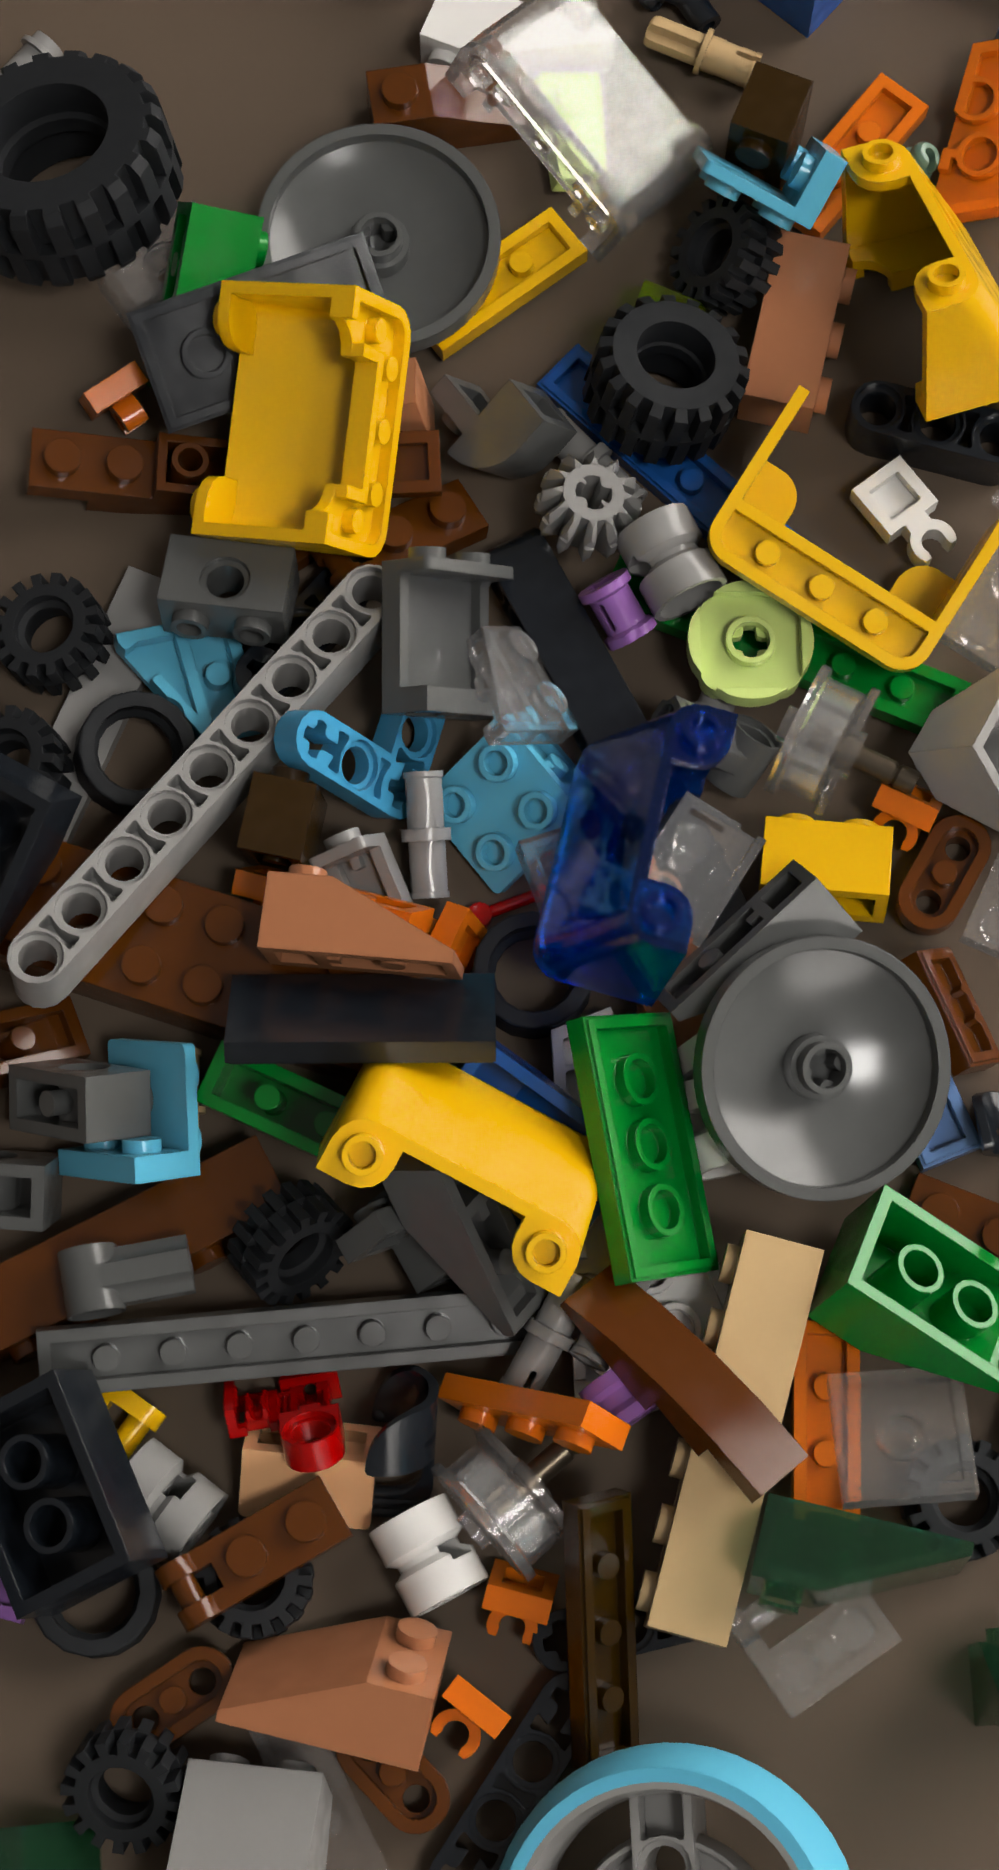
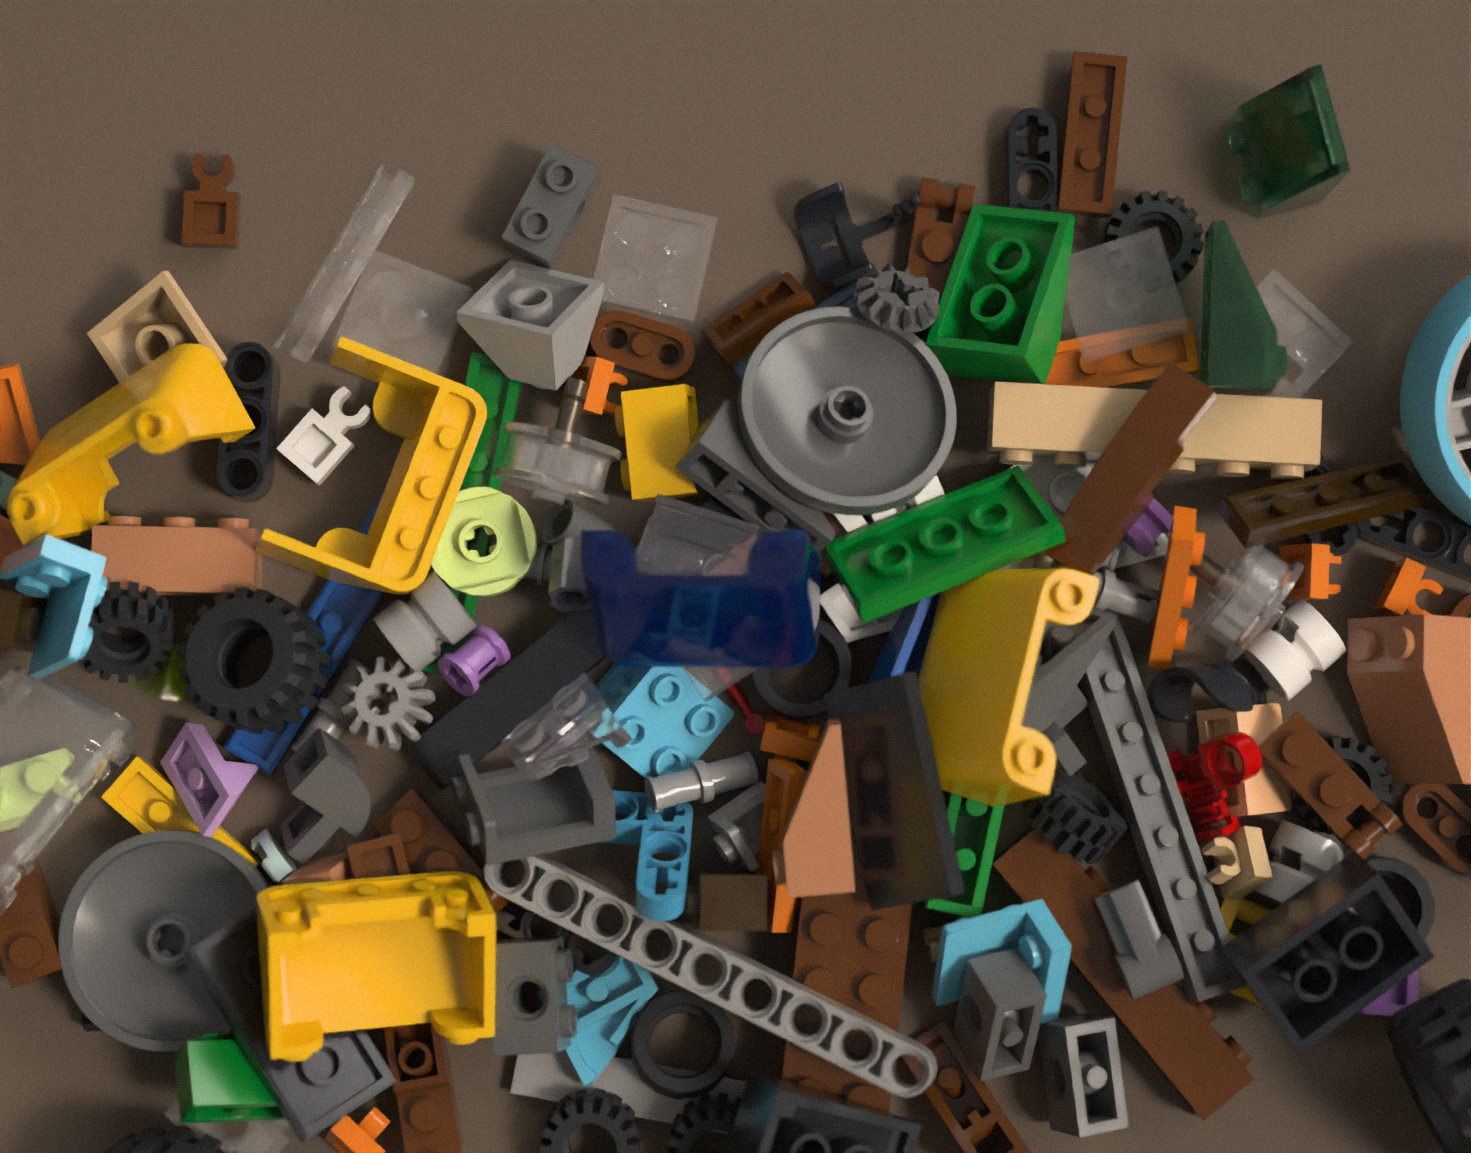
camera: 100 degrees left, 10 degrees up
none -> lavender slope [160,722,258,837]
none -> light aqua tile [251,828,299,882]
none -> dark grey gear [854,264,940,333]
none -> tan tile [1201,826,1273,899]

